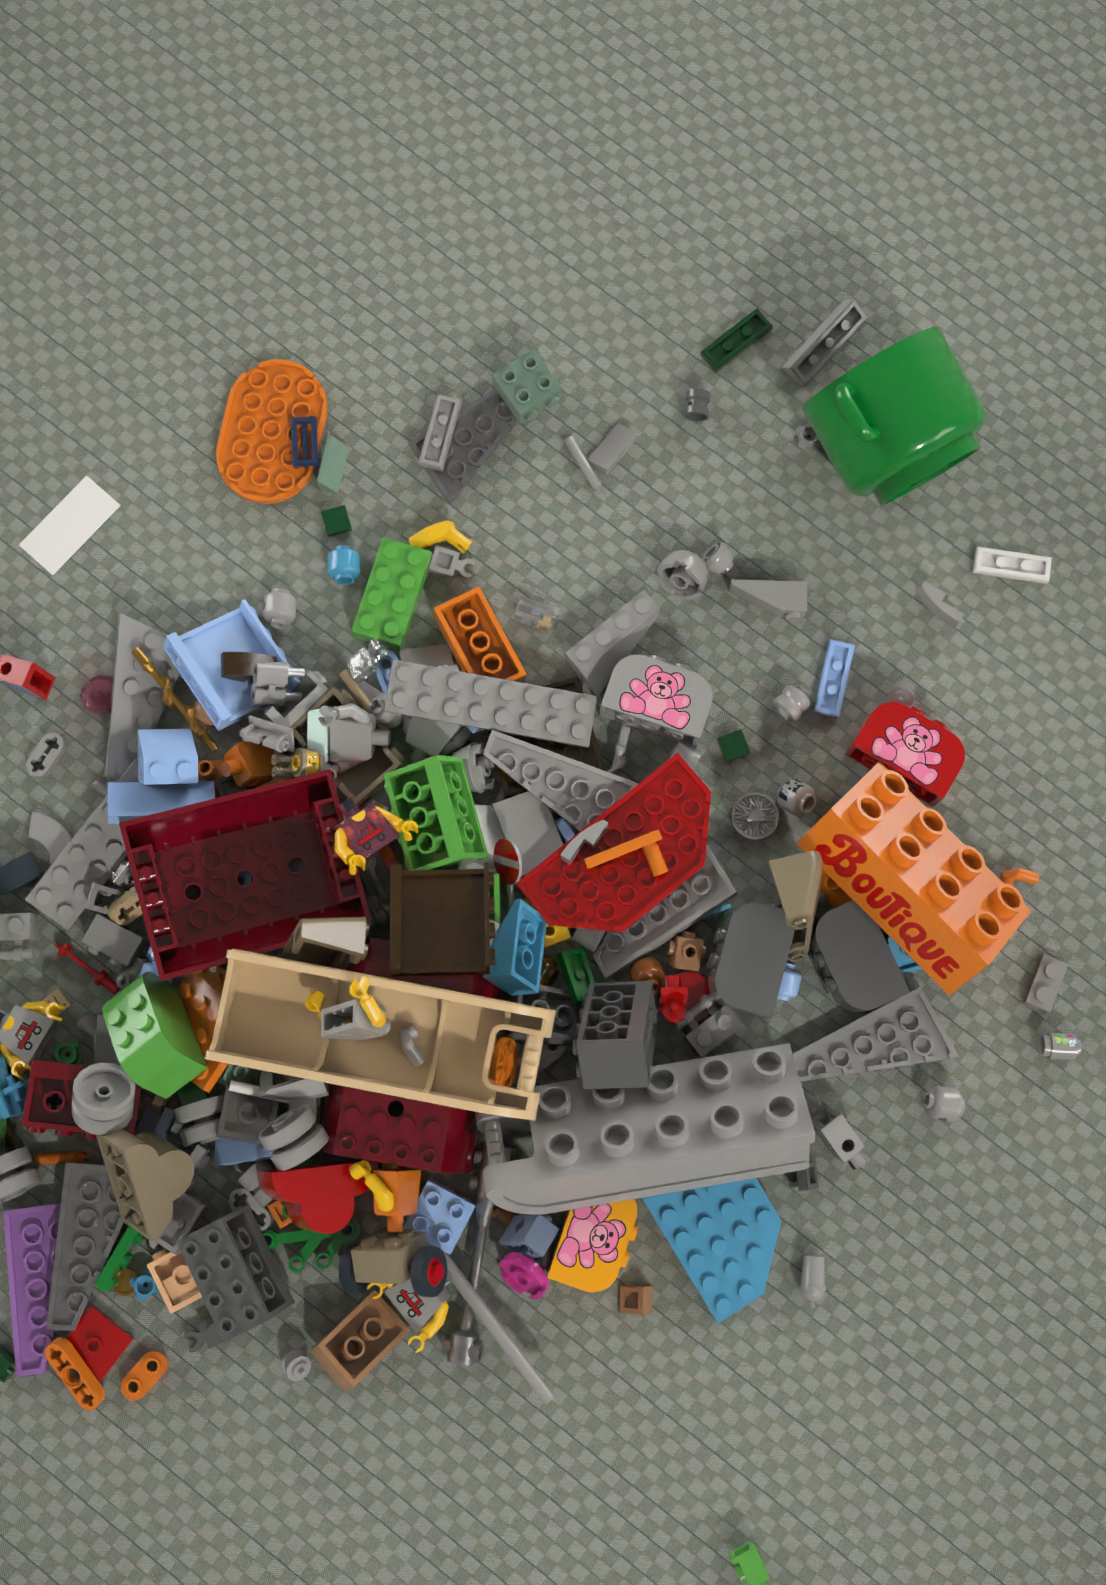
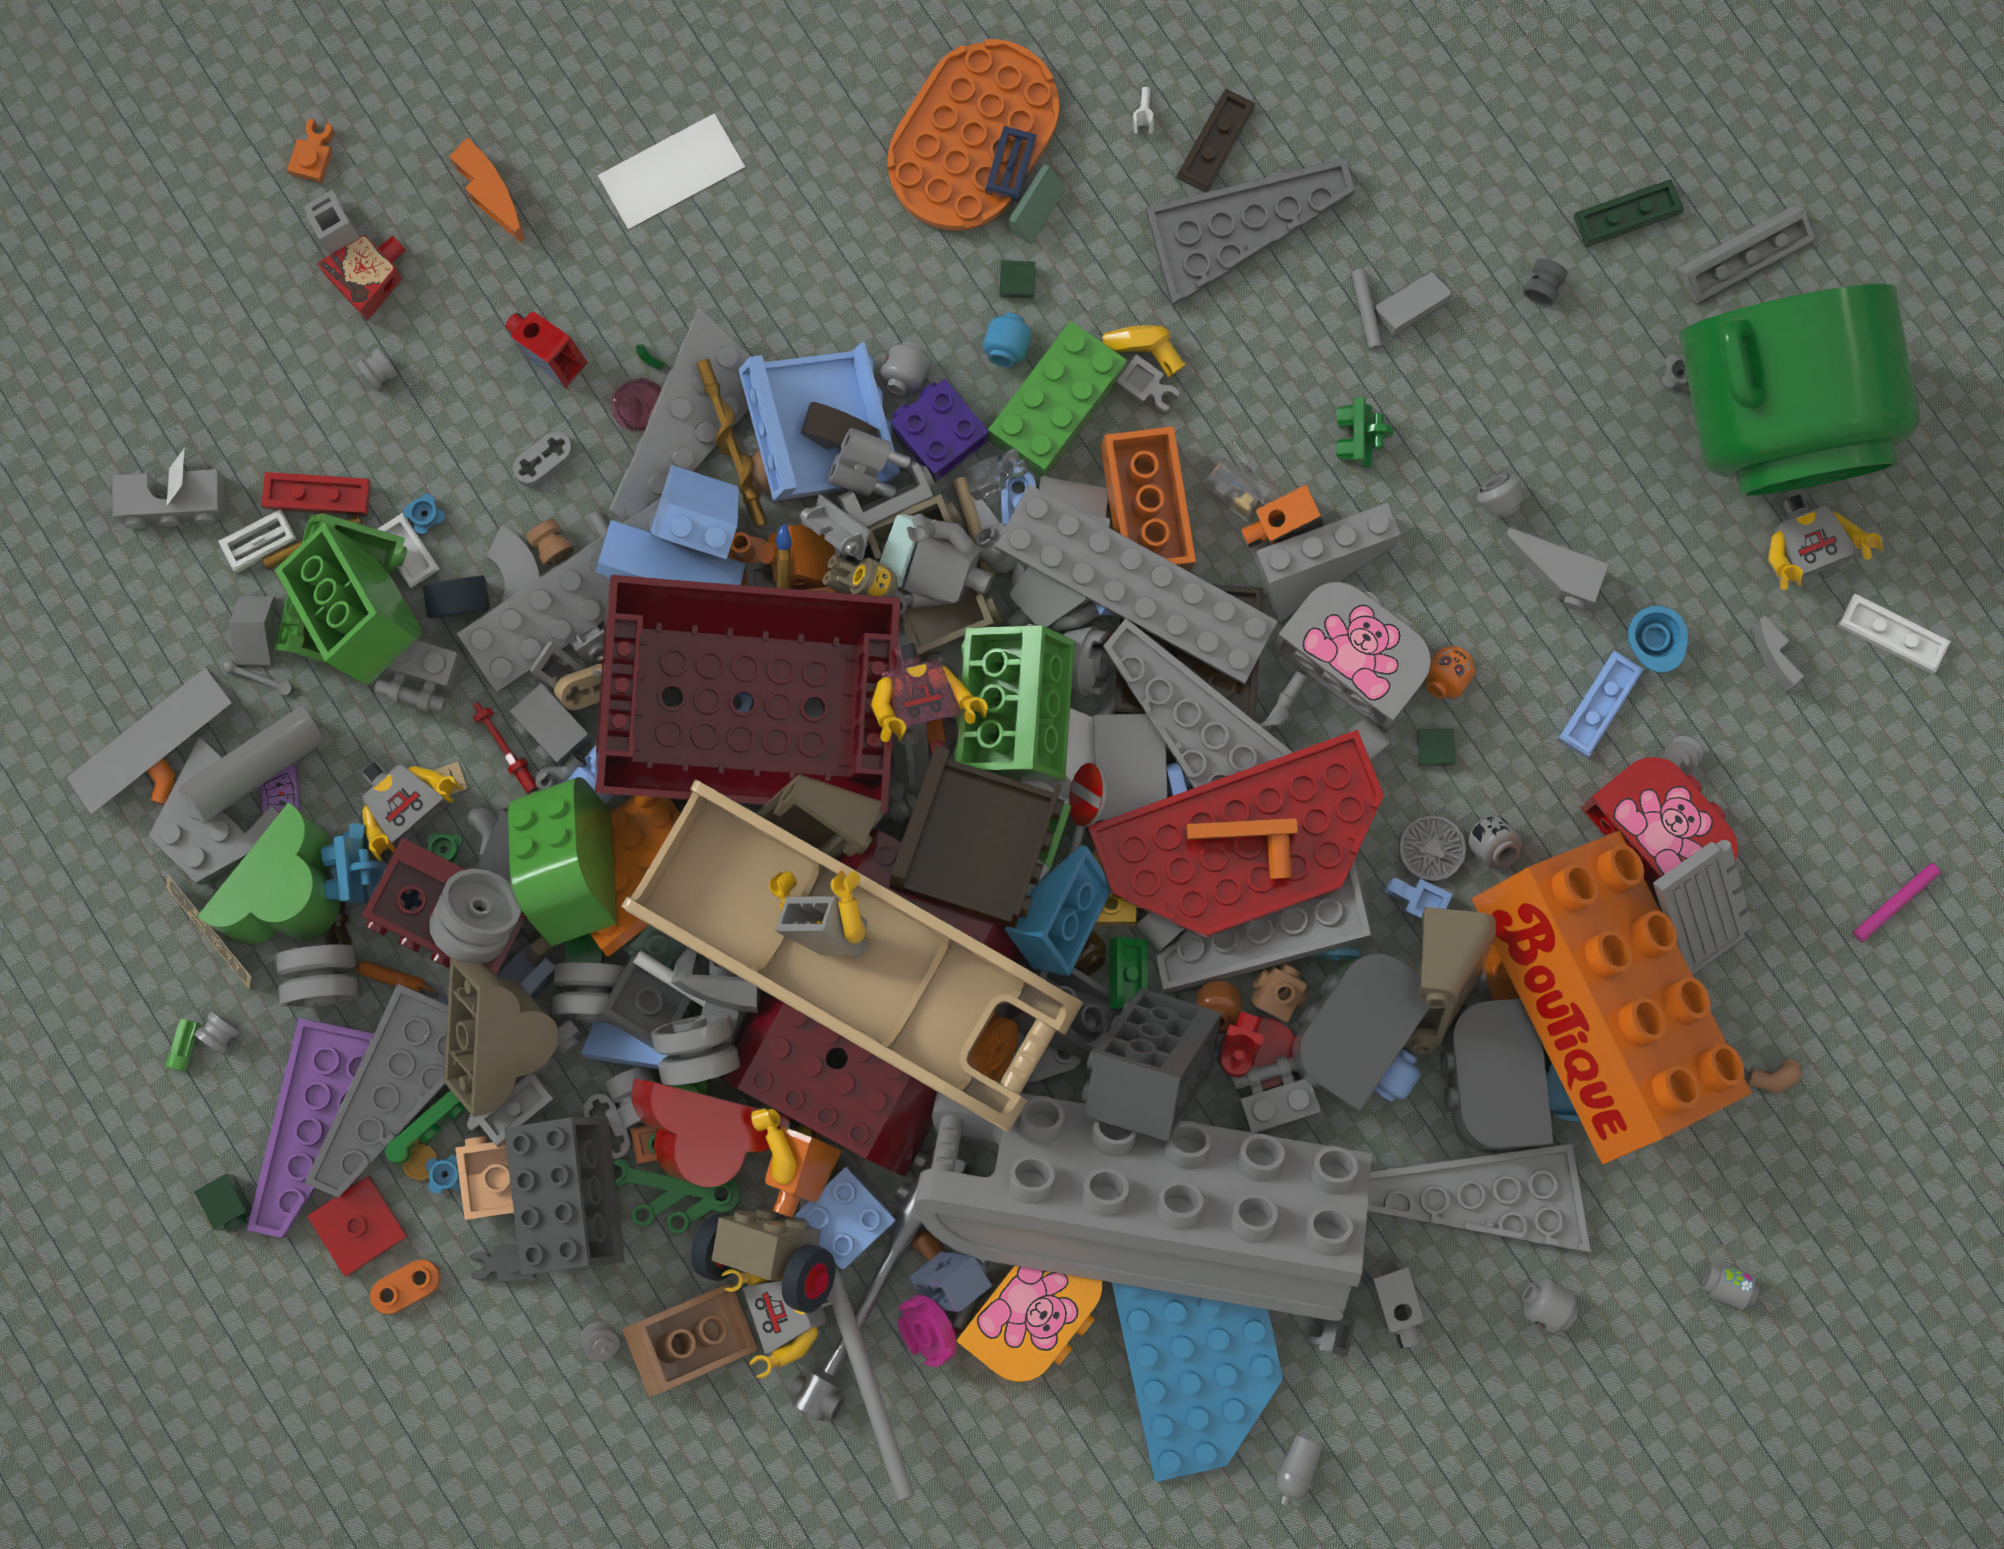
camera: 25 degrees right, 0 degrees up
orange beam [45,1337,105,1411] -> none
light grey arm [399,1024,425,1067] -> none
light grey tile [418,394,462,472] -> none
sand green brick [492,349,562,424] -> none
light grey slope [560,820,608,865] -> none
medium nougat slope [619,1285,653,1315] -> none
light grey cylinder [657,550,708,600] -> none
light grey piece [773,685,810,722] -> none
orange arm [999,868,1039,886] -> none
light grey plate [1023,954,1068,1013] -> none
none -> medium nougat wheel [526,518,574,567]
none -> green leg [635,344,665,370]
none -> pearl gold piece [776,524,792,589]
none -> dark purple brick [890,379,989,483]
none -> white hand [1133,87,1154,134]
none -> dark brown tile [1177,88,1256,193]
none -> orange torso [1241,485,1325,548]
none -> green hips [1336,397,1394,468]
none -> light blue plate [1384,877,1453,921]
none -> orange head [1424,646,1475,699]
none -> dark azure piece [1628,606,1688,673]
none -> light grey hinge [1653,840,1753,975]
none -> medium nougat arm [1747,1059,1802,1093]
none -> torso [1768,494,1883,590]
none -> dark pink bar [1852,863,1941,943]

